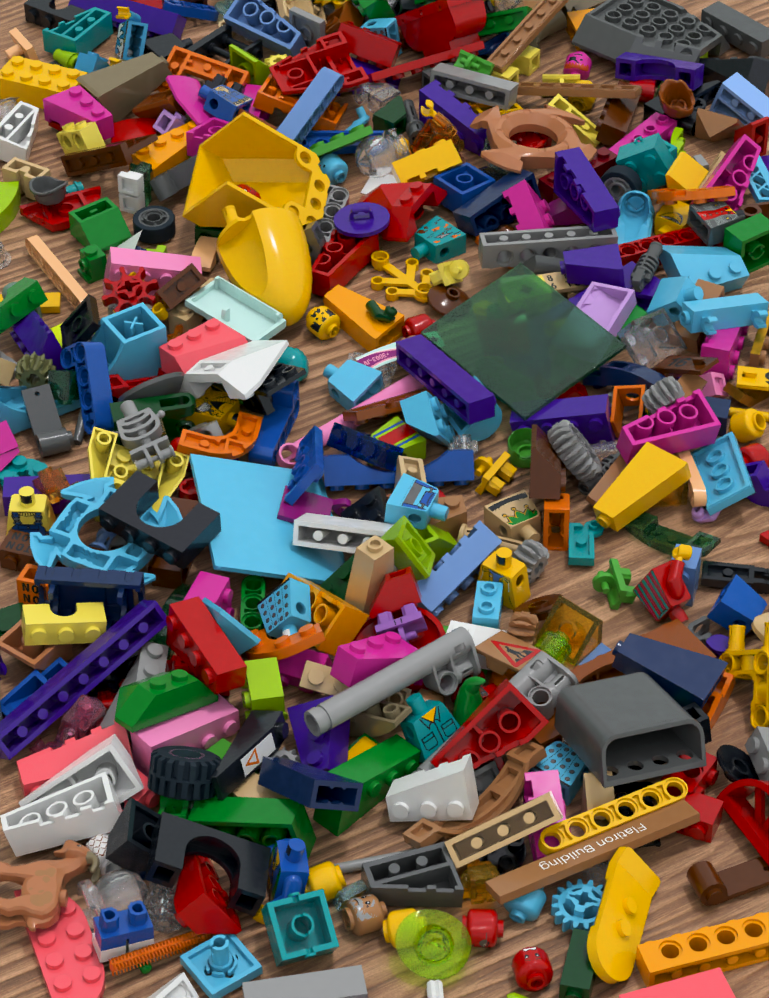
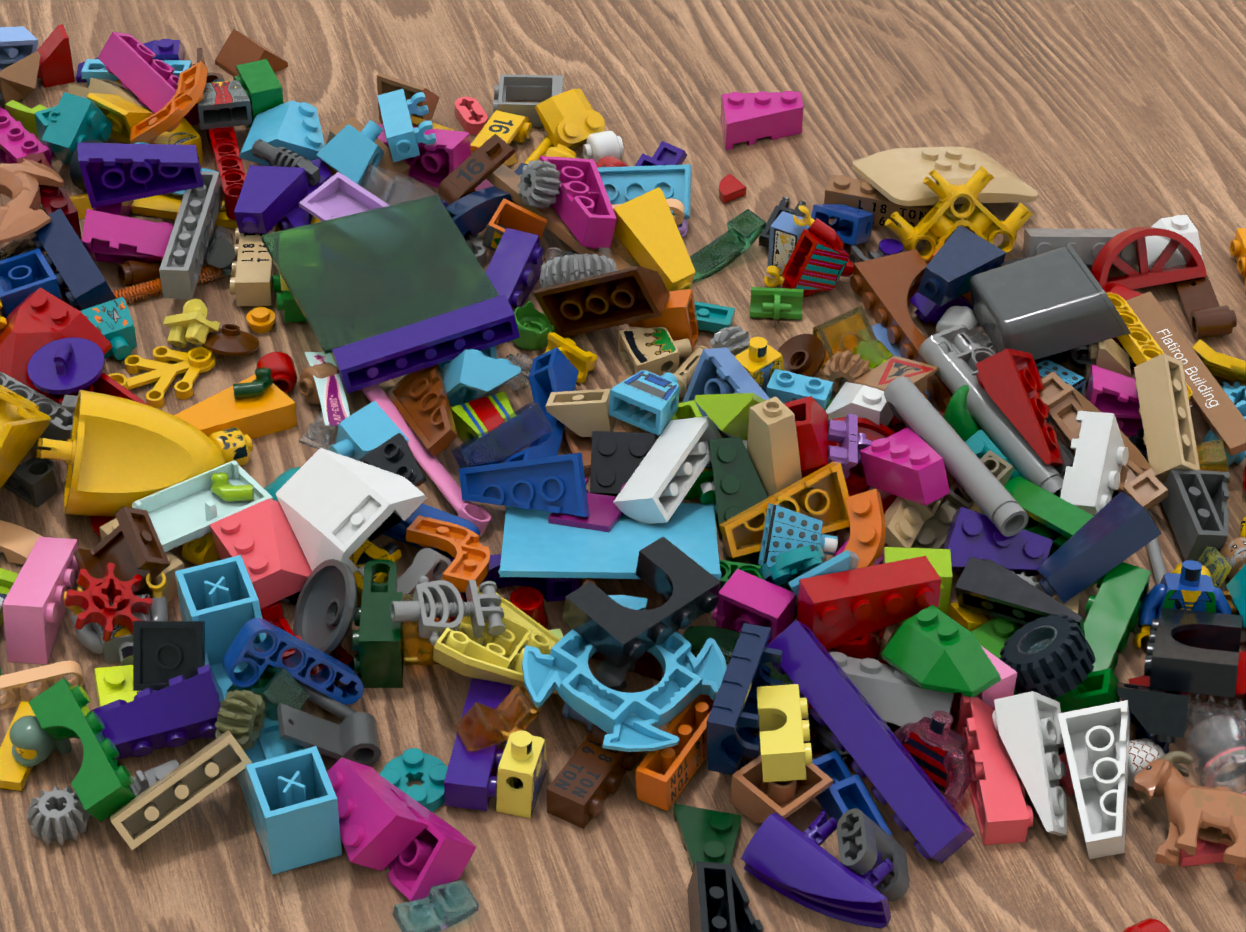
camera: 80 degrees left, 0 degrees up
none -> lime arm [210,472,254,502]
none -> teal plate [759,545,826,588]

